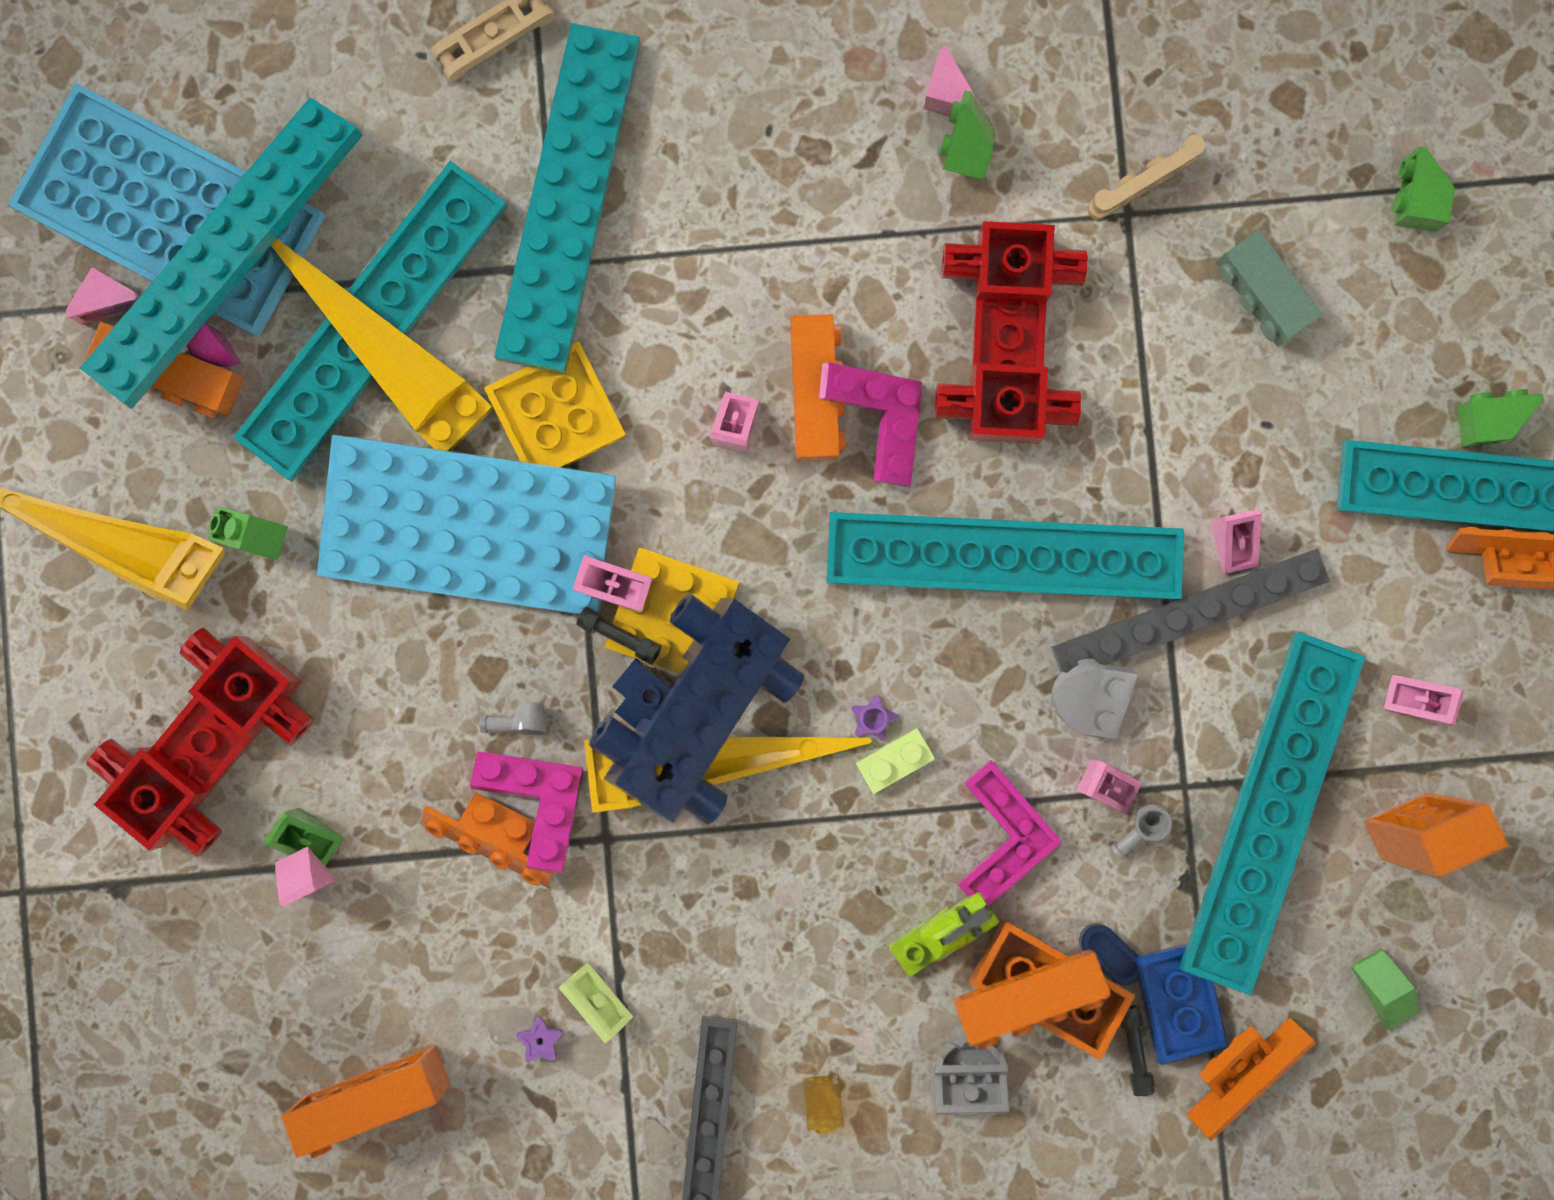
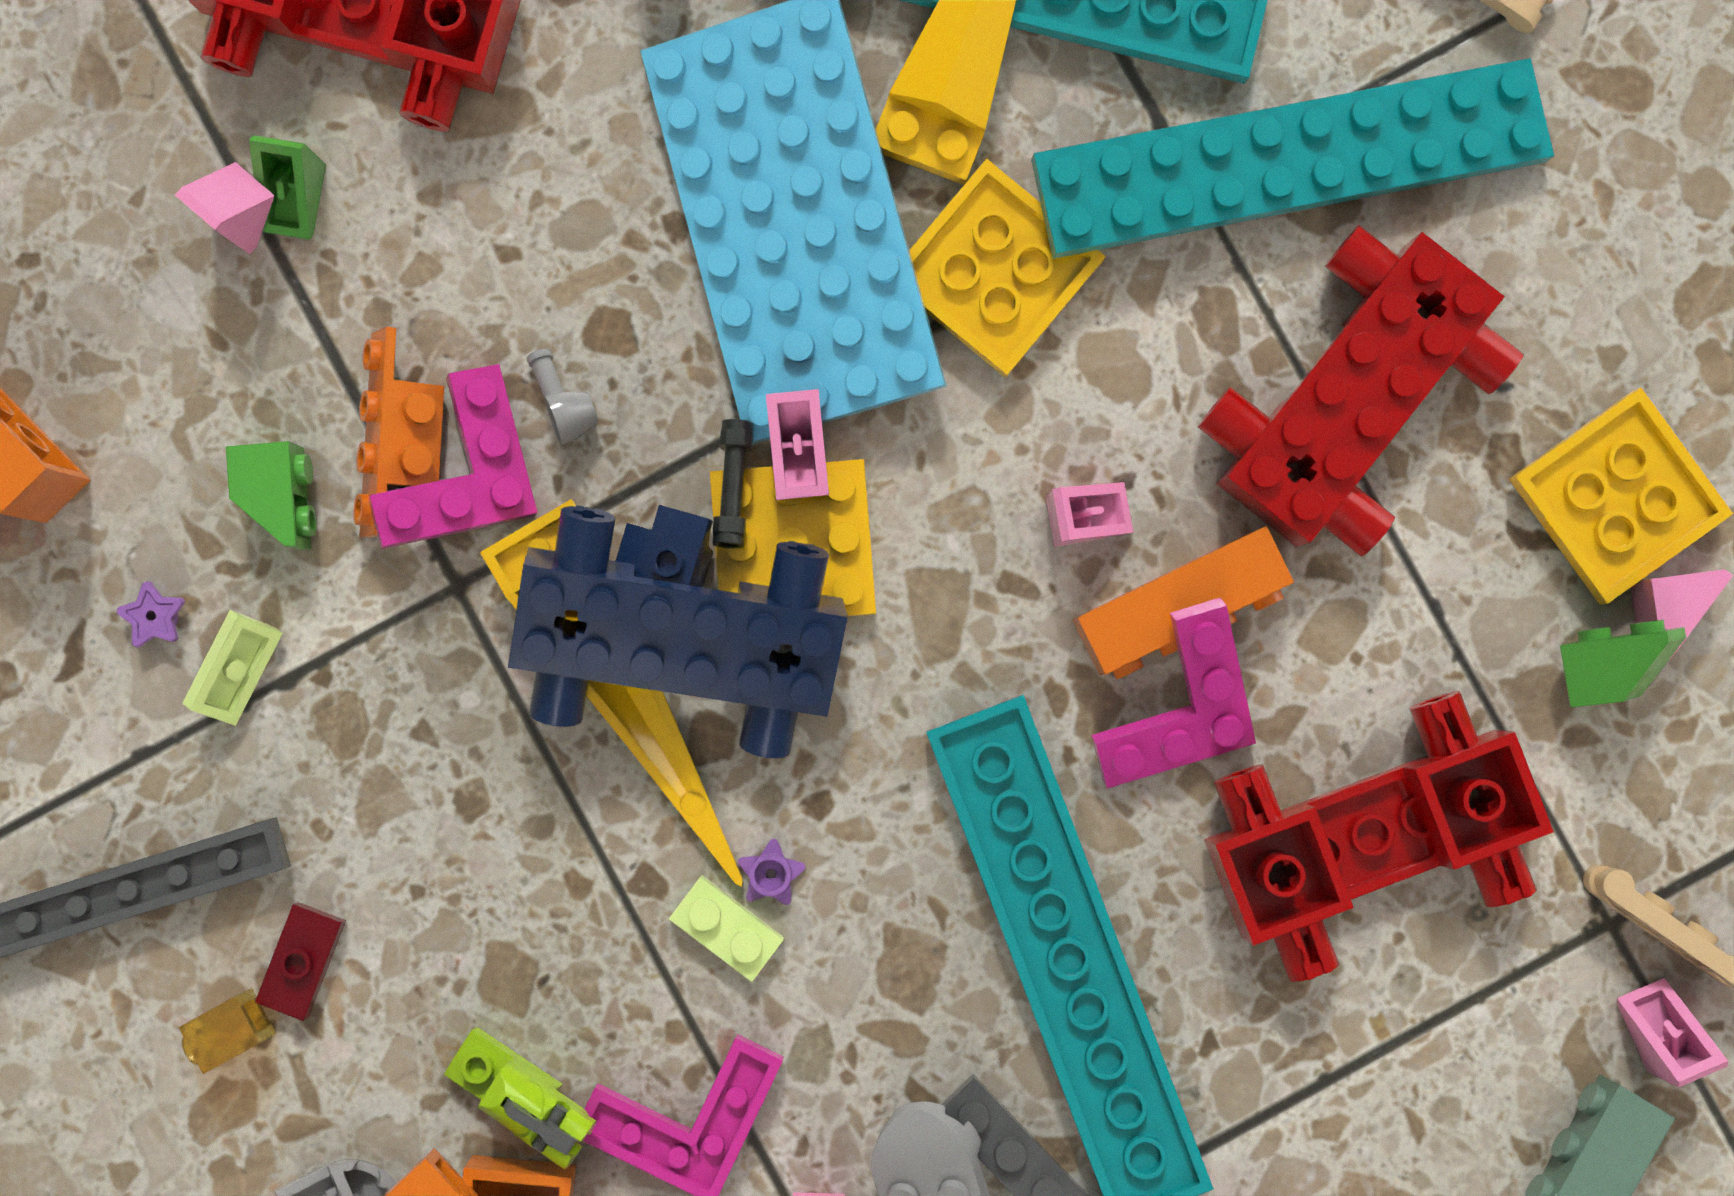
camera: 70 degrees right, 0 degrees up
none -> bright green slope [226,441,317,550]
none -> dark red plate [255,902,346,1021]
none -> red piece [1197,225,1524,557]
none -> yellow plate [1509,387,1733,605]
none -> bright pink slope [1617,978,1728,1088]

